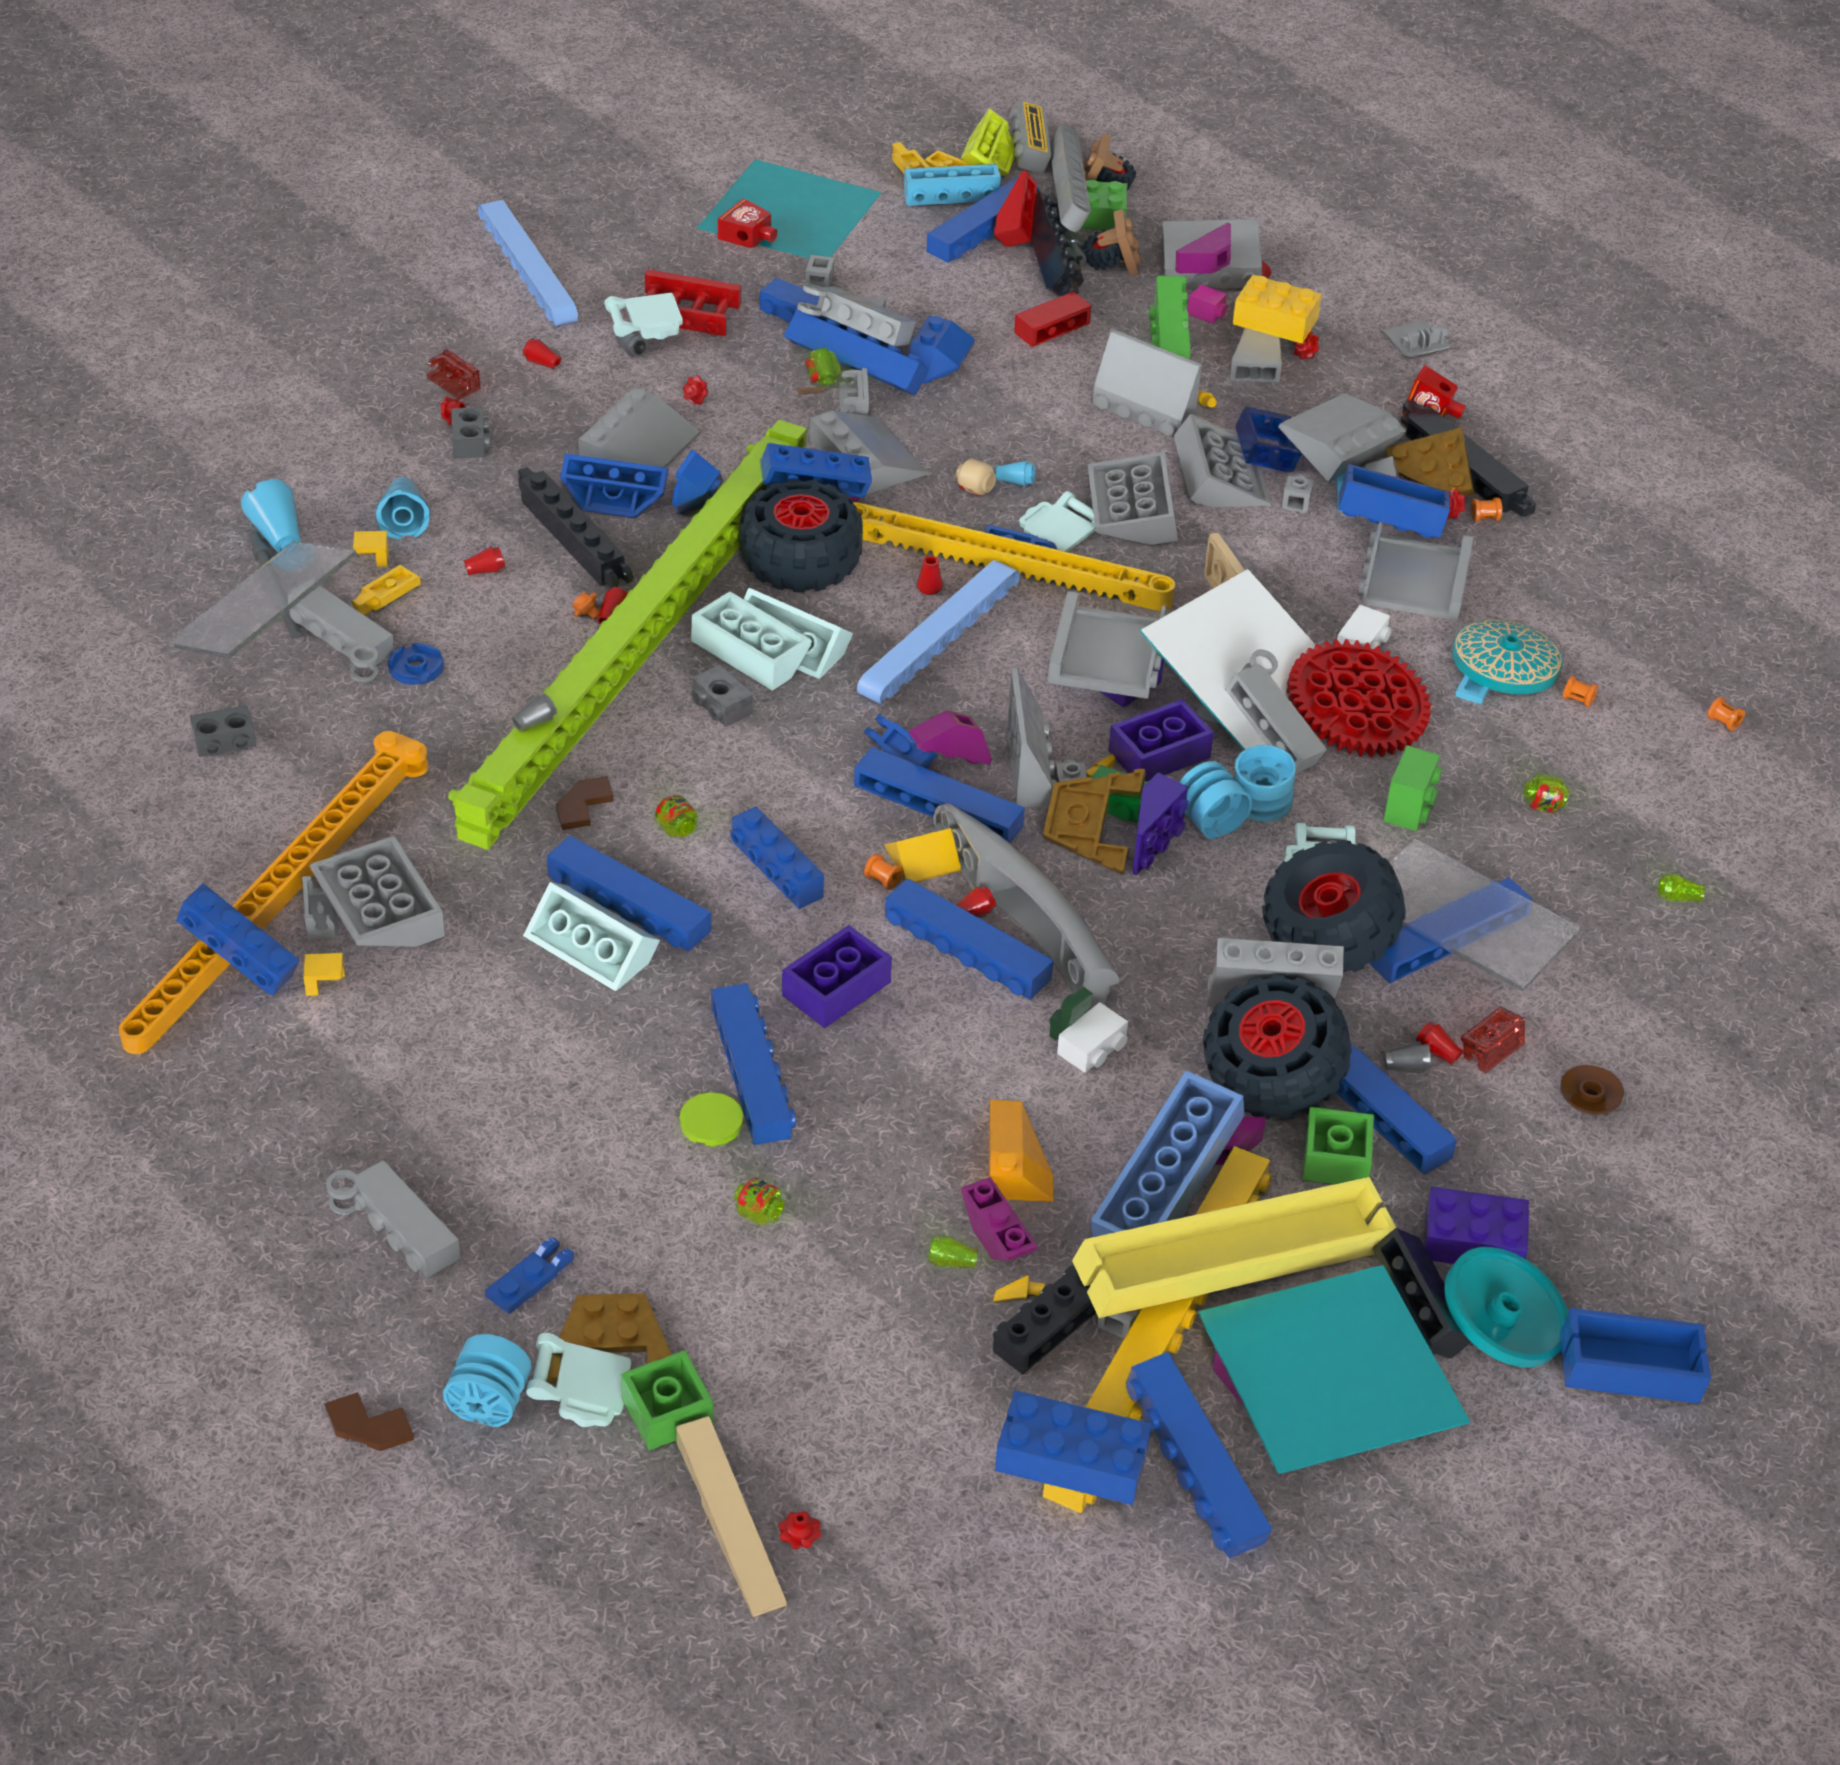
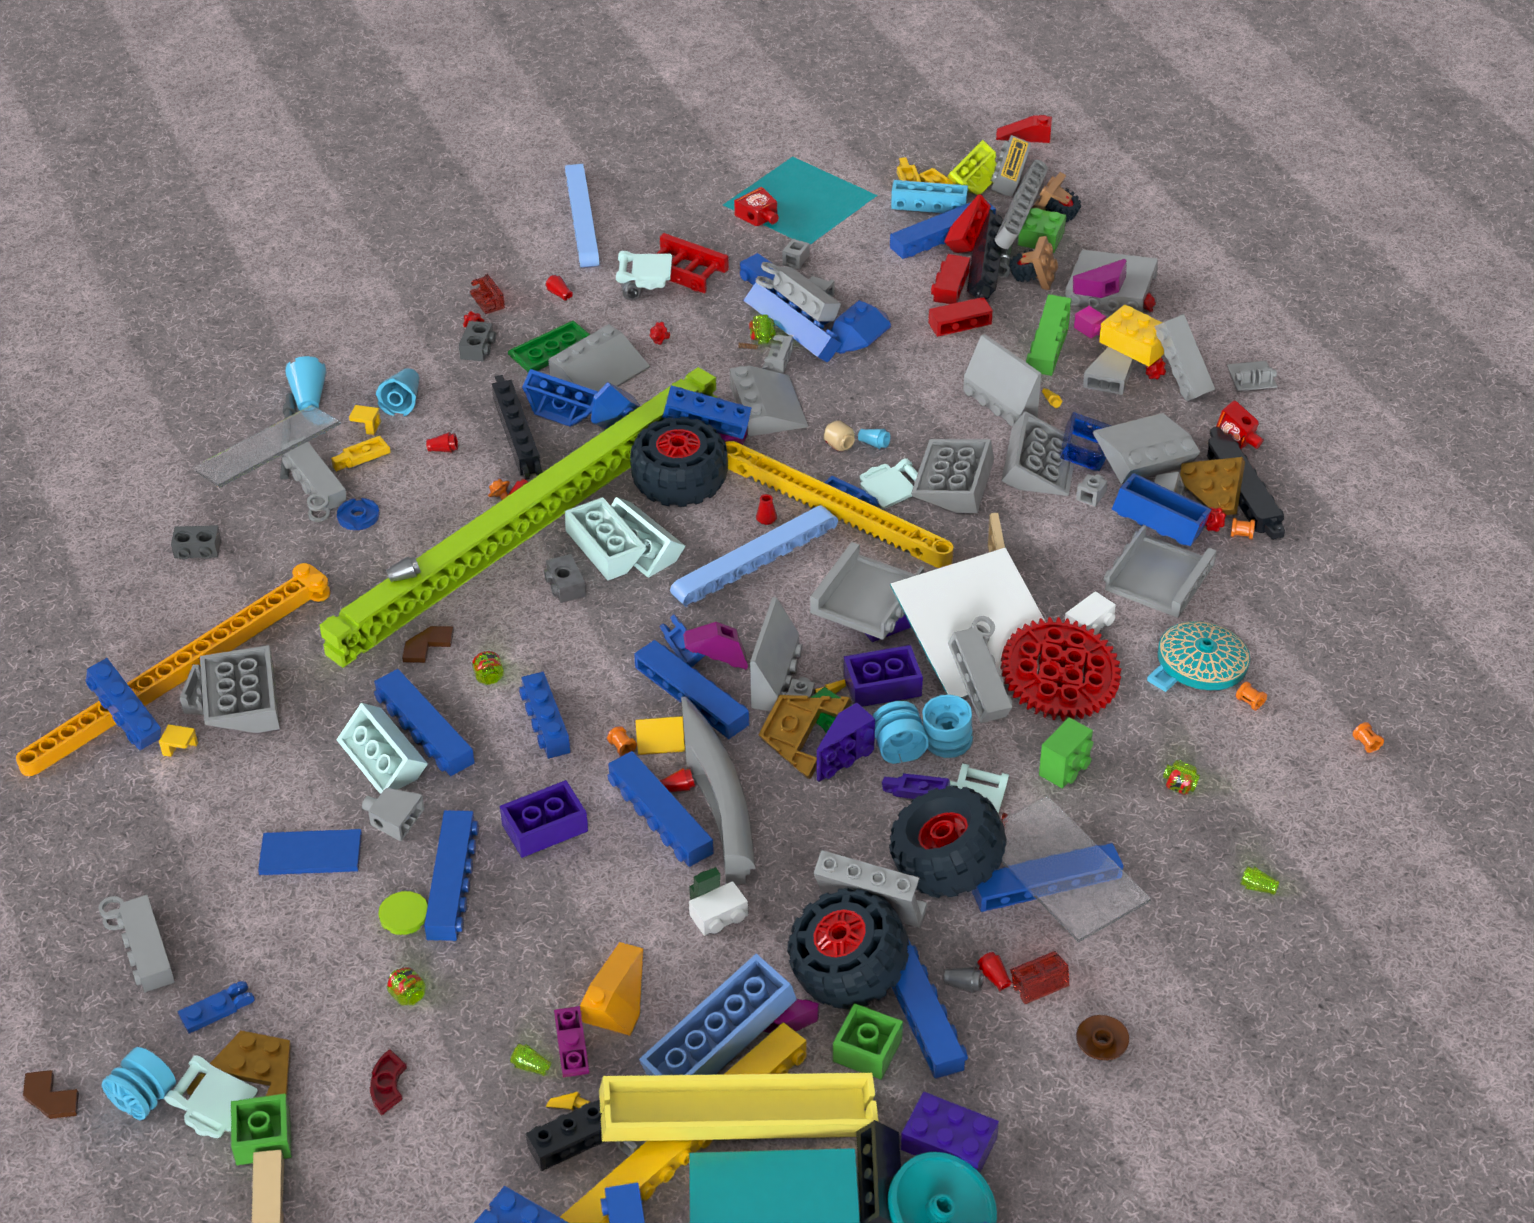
camera: 20 degrees right, 0 degrees up
none -> blue tile [258,829,362,875]
none -> light grey torso [362,788,424,841]
none -> dark red tile [370,1049,407,1115]
none -> green tile [508,321,590,372]
none -> dark purple hinge [882,773,951,799]
none -> red brick [931,254,970,304]
none -> red slope [996,115,1052,143]
none -> light grey brick [1154,314,1215,401]

